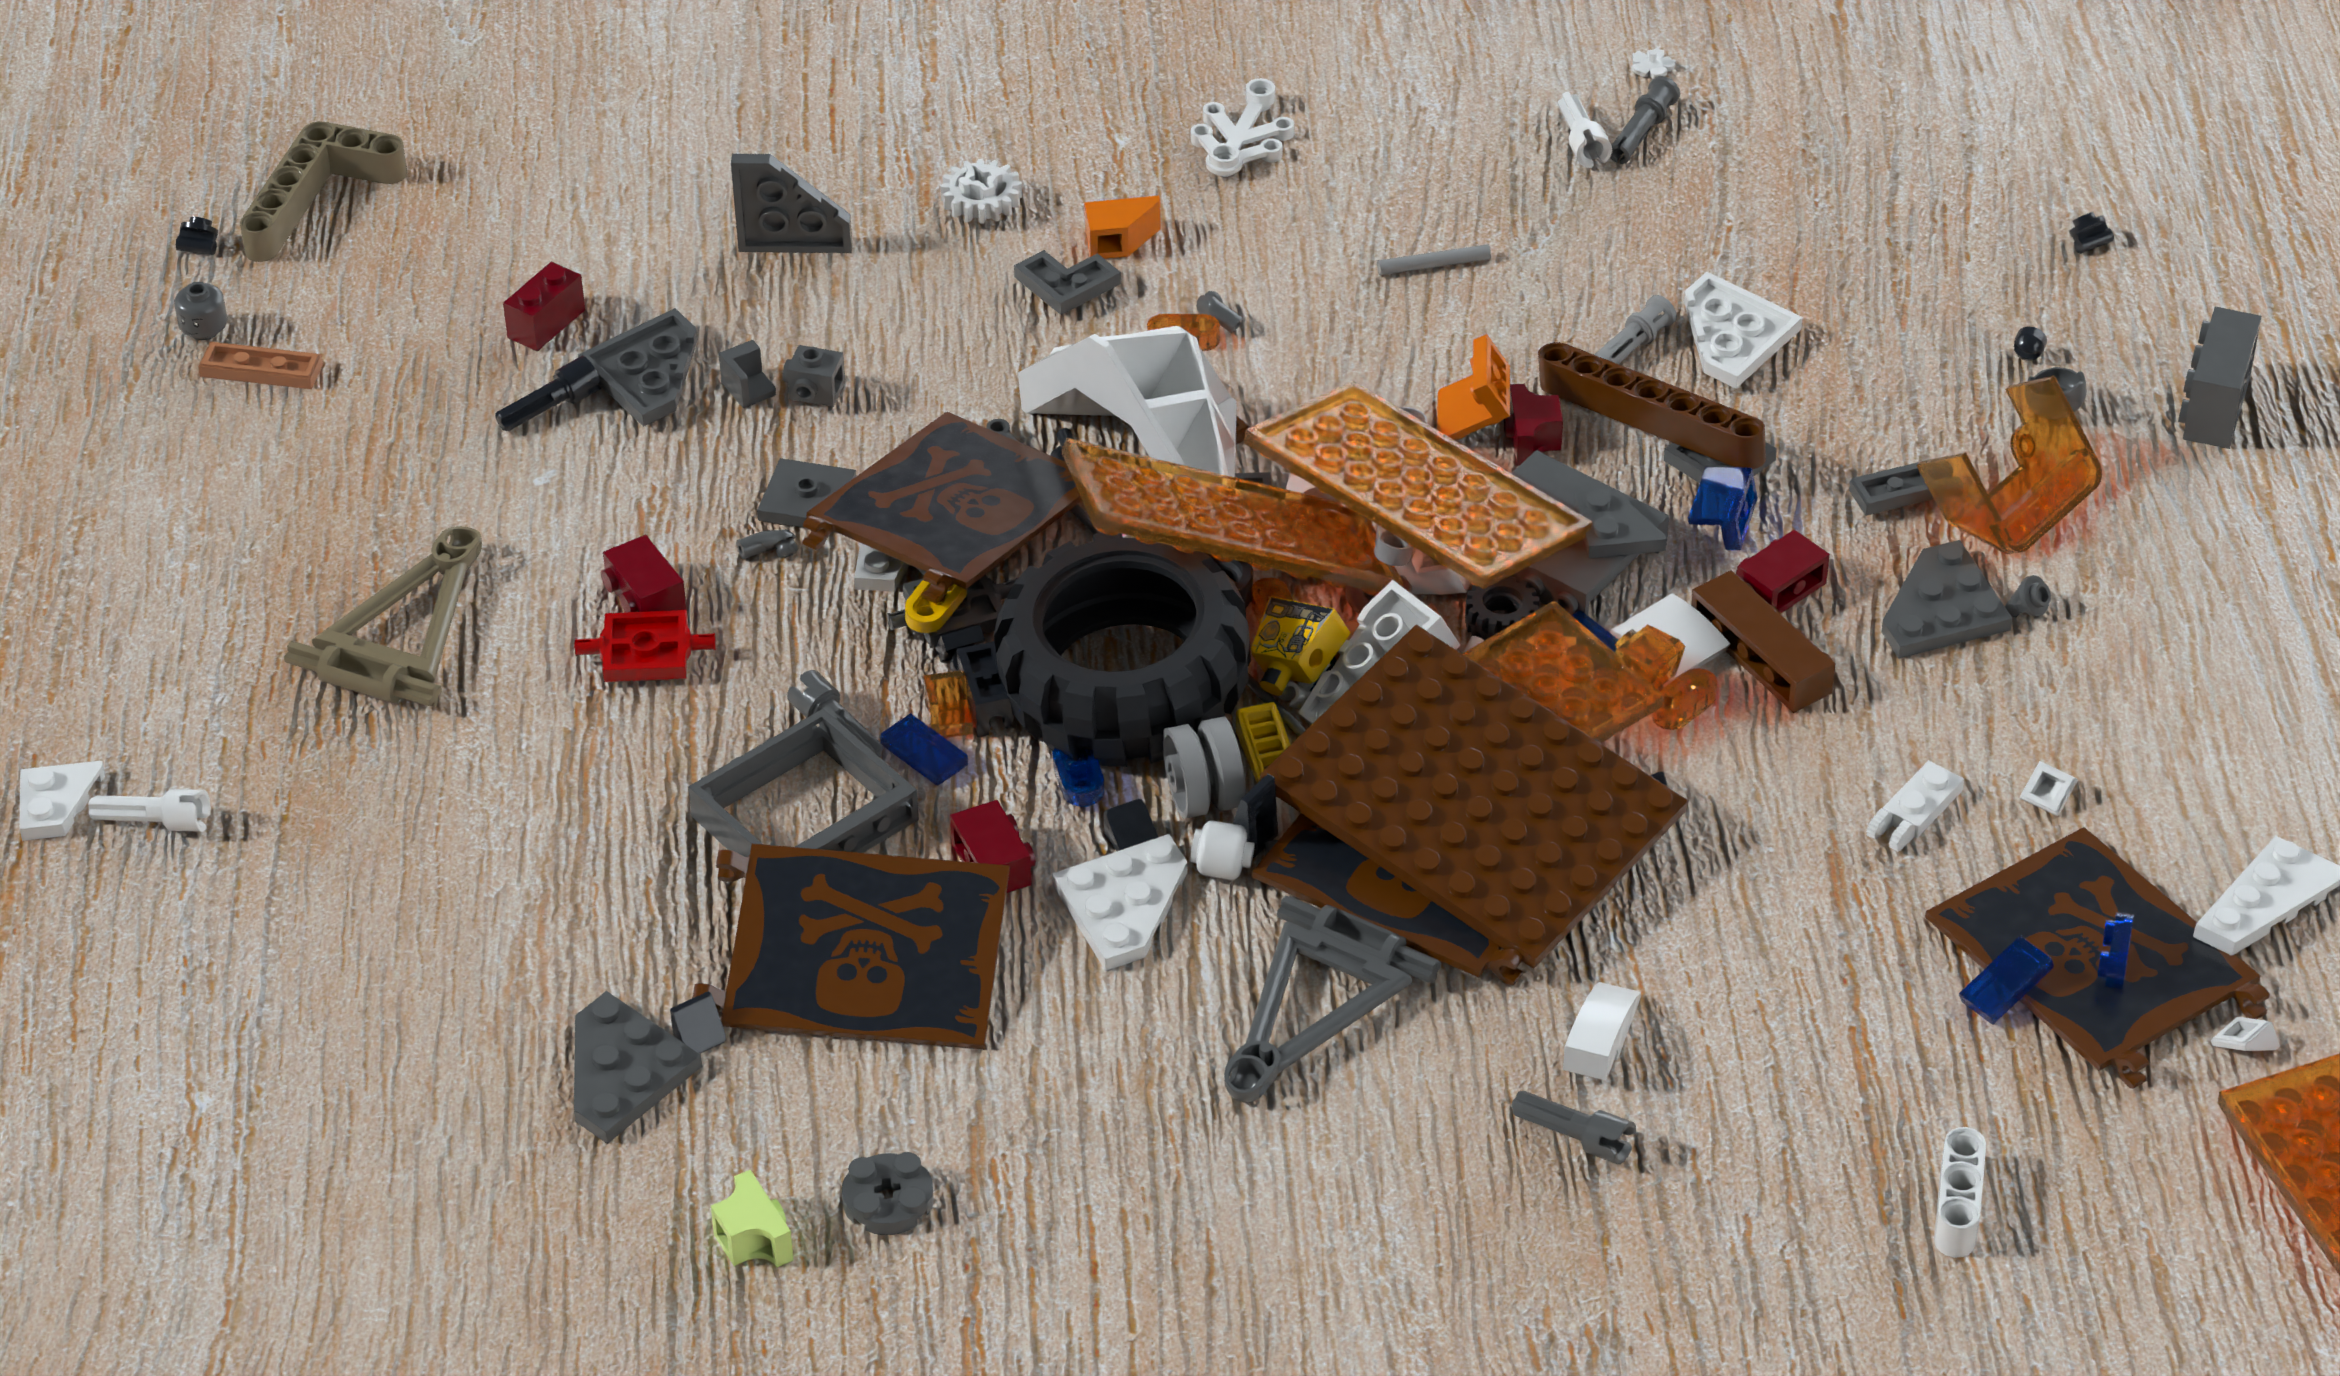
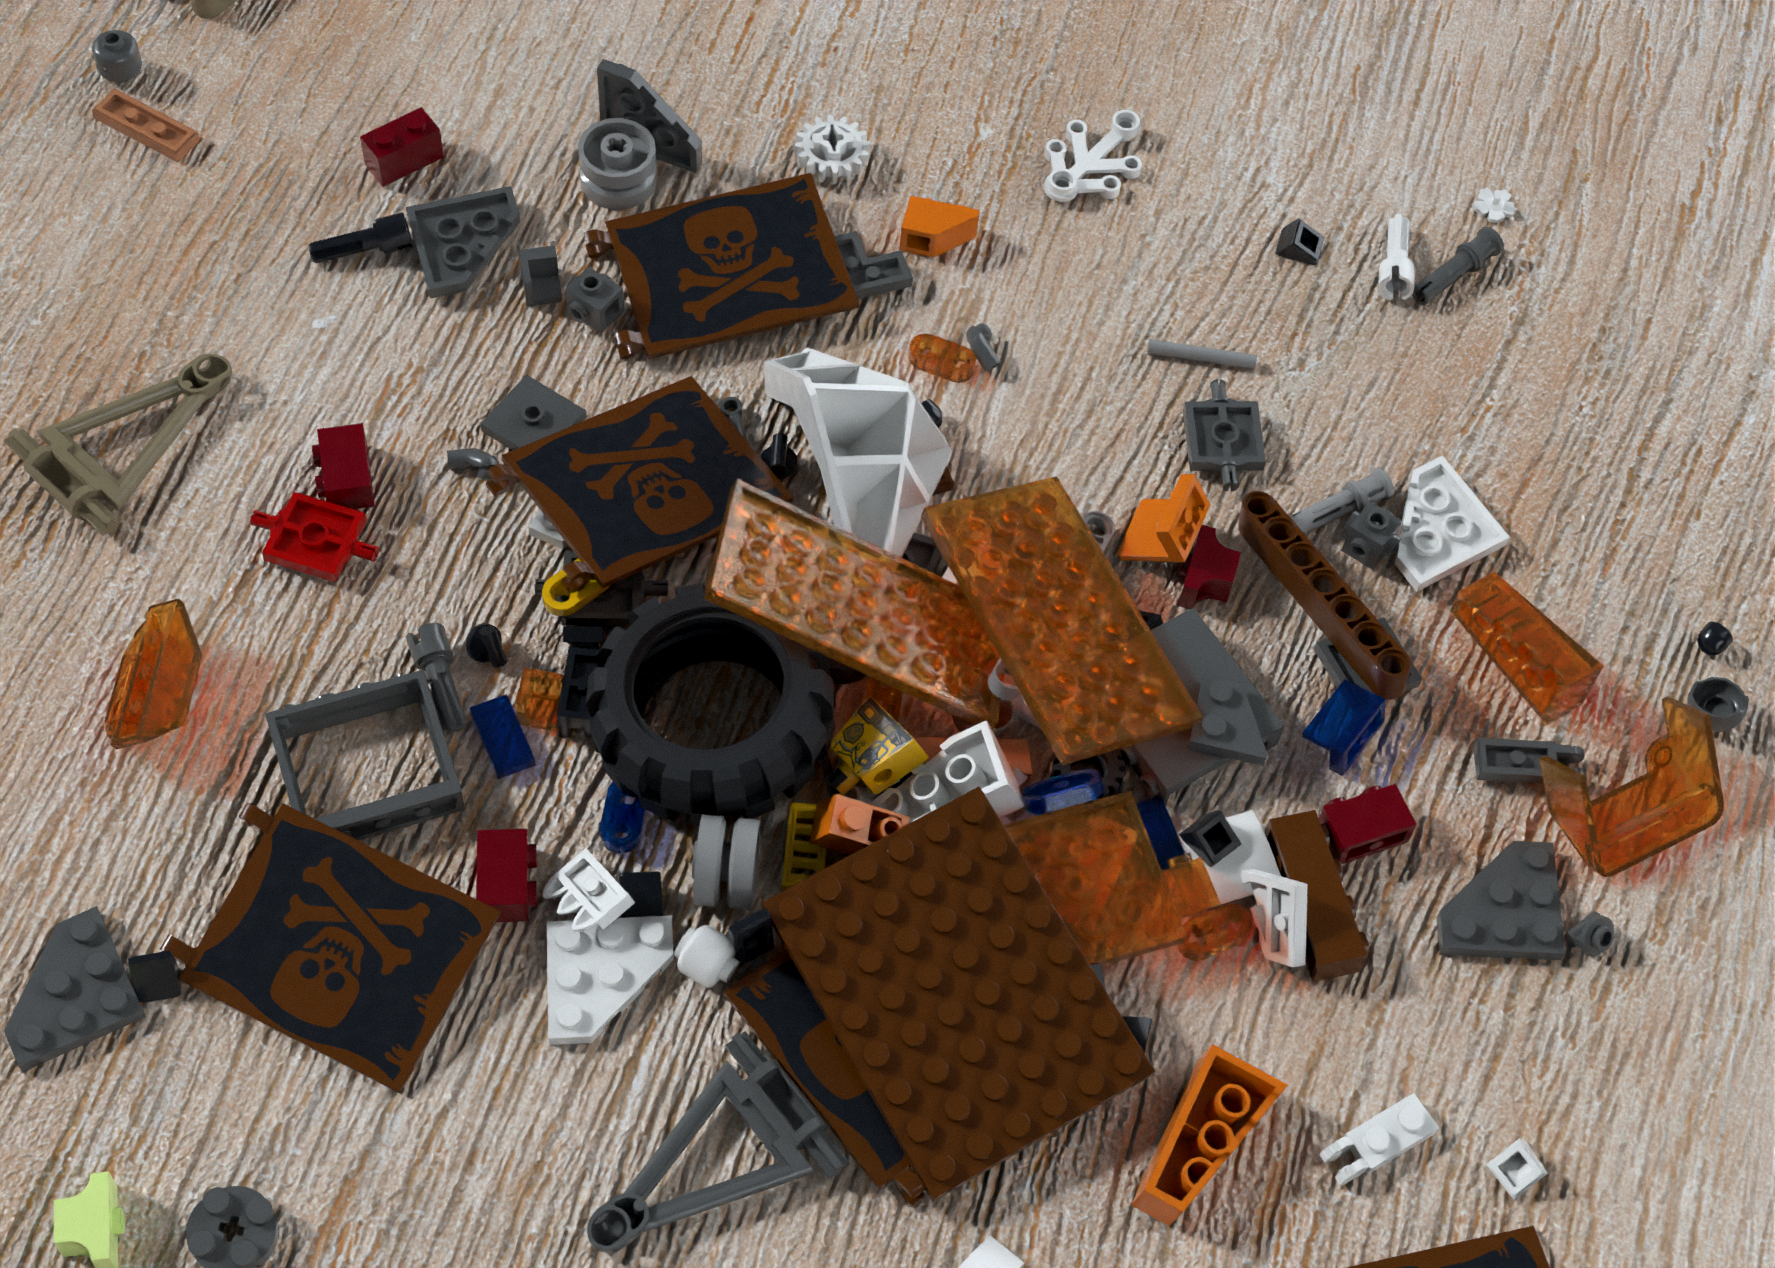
camera: 15 degrees right, 15 degrees up
none -> clear orange wedge [103,598,203,749]
none -> black plate [466,623,507,668]
none -> white plate [542,848,635,931]
none -> light grey wheel [578,118,657,210]
none -> flag [584,173,859,359]
none -> orange slope [810,794,910,855]
none -> clear blue plate [1022,769,1104,817]
none -> orange wedge [1131,1044,1288,1226]
none -> black slope [1179,810,1242,867]
none -> dark grey plate [1183,379,1266,491]
none -> white wing [1241,869,1308,967]
none -> black slope [1275,218,1324,265]
none -> dark grey brick [1341,501,1402,570]
none -> clear orange wedge [1450,571,1604,725]

